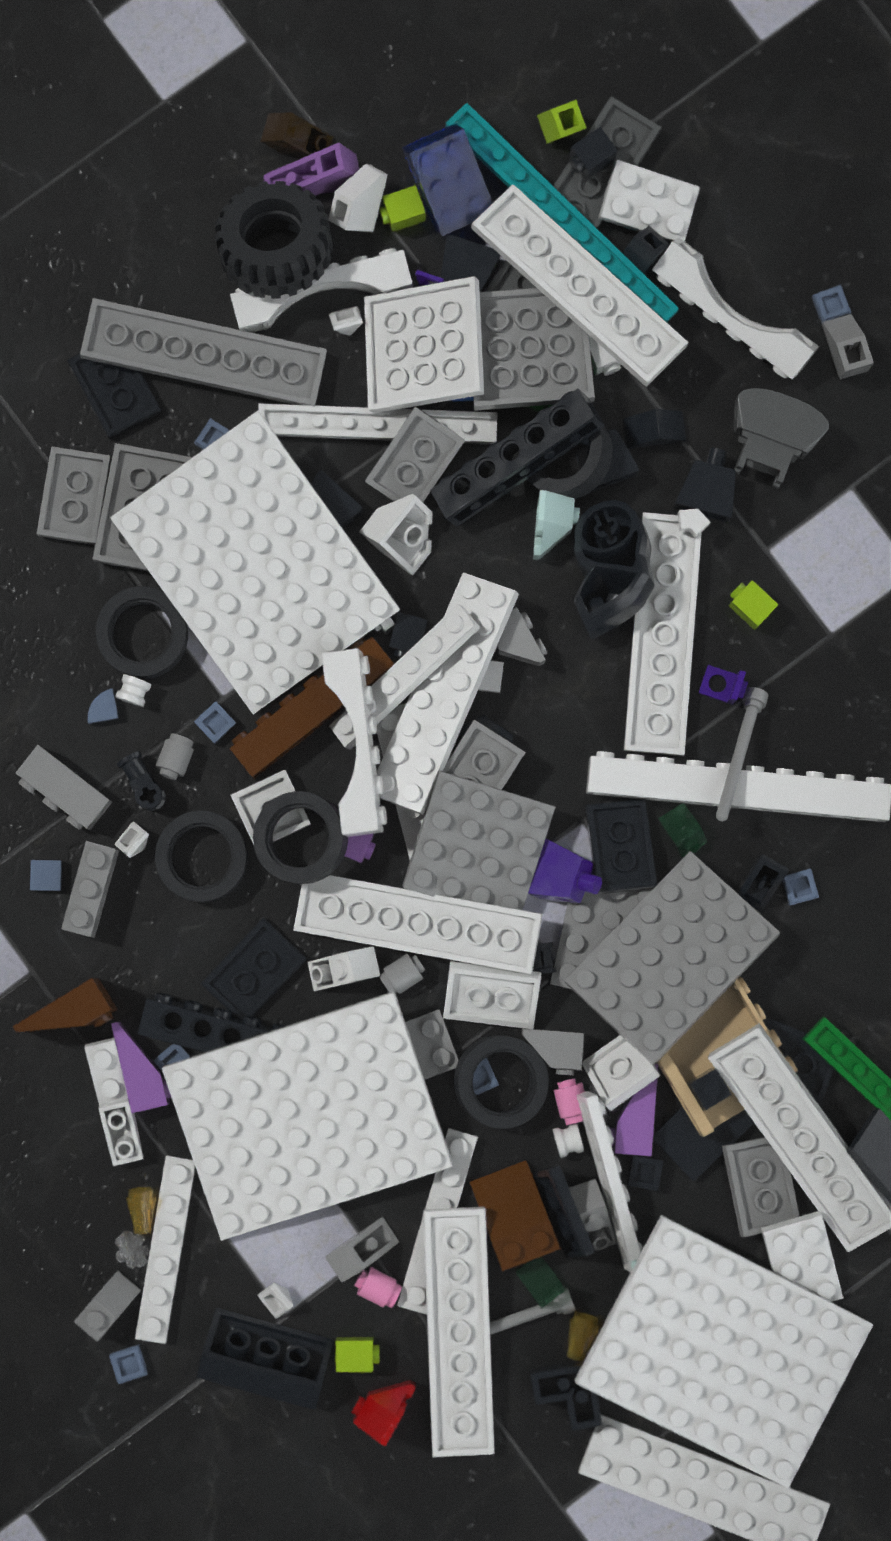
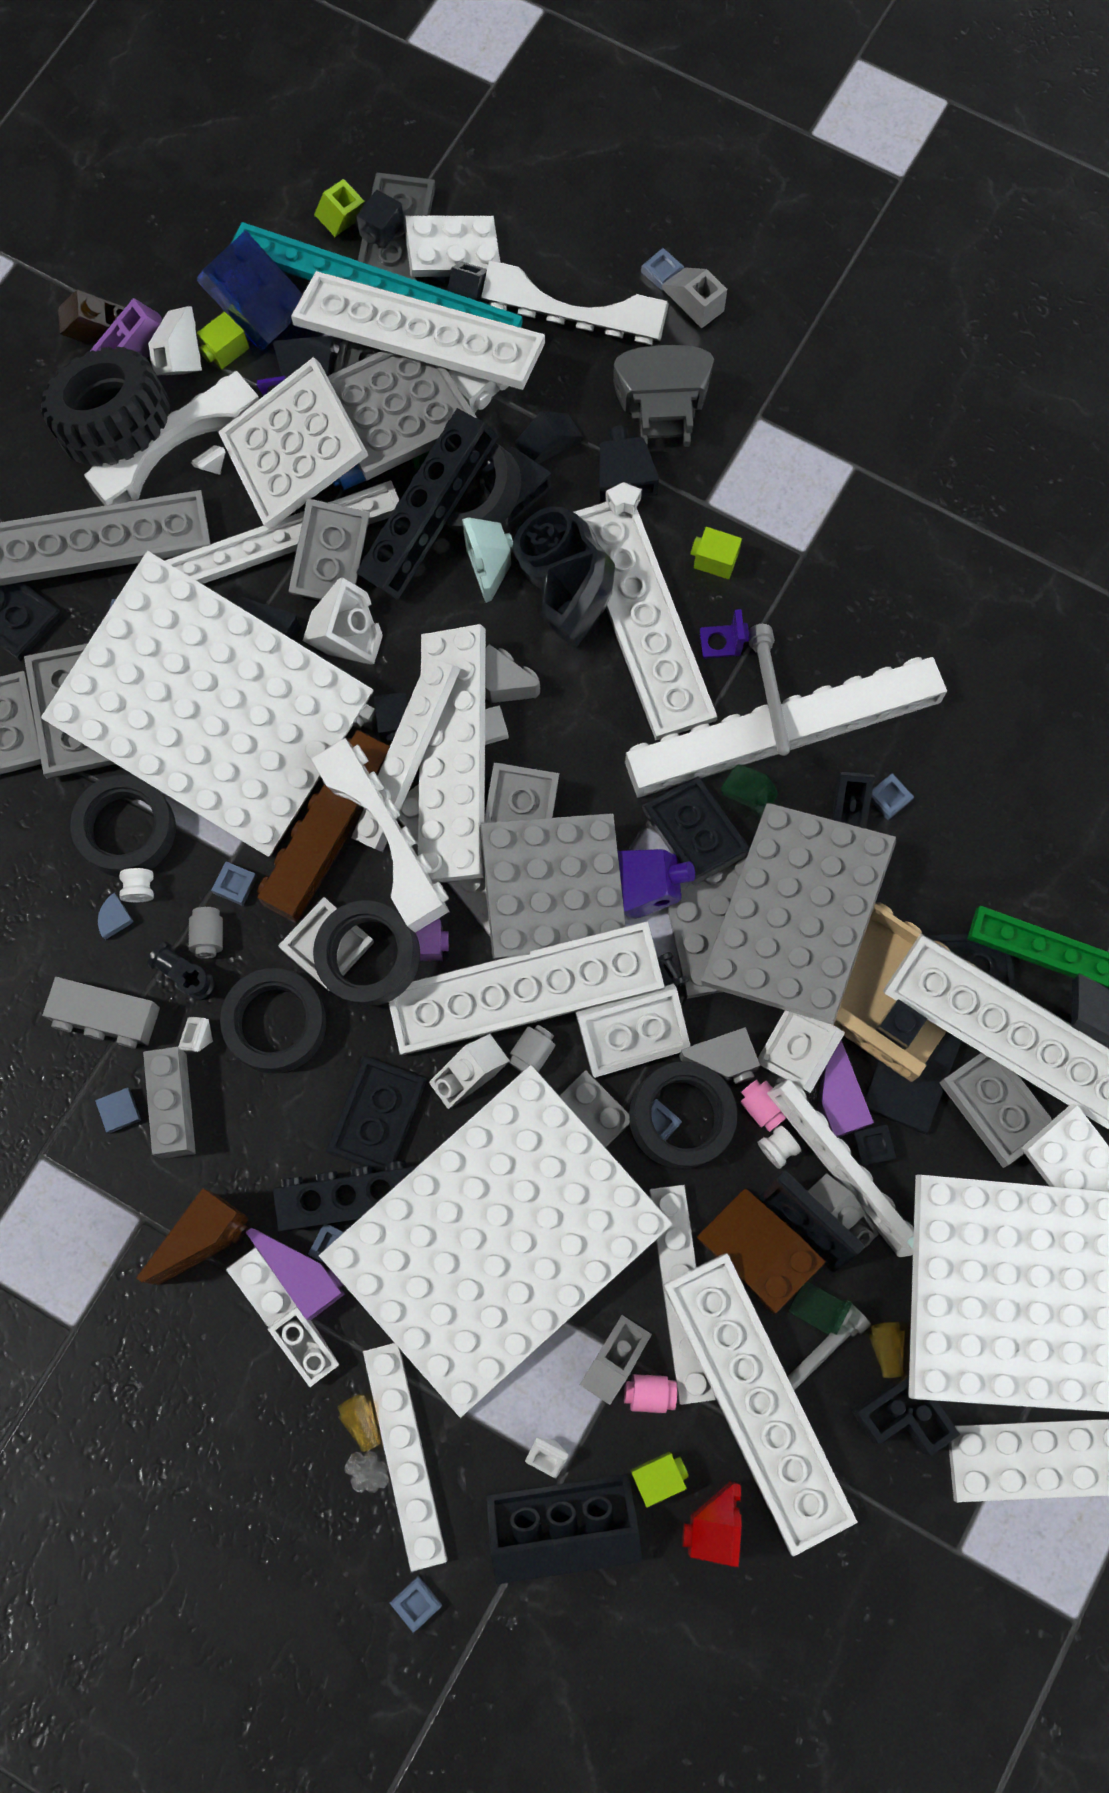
camera: 15 degrees left, 10 degrees down
light grey slope [74,1271,141,1342] -> none

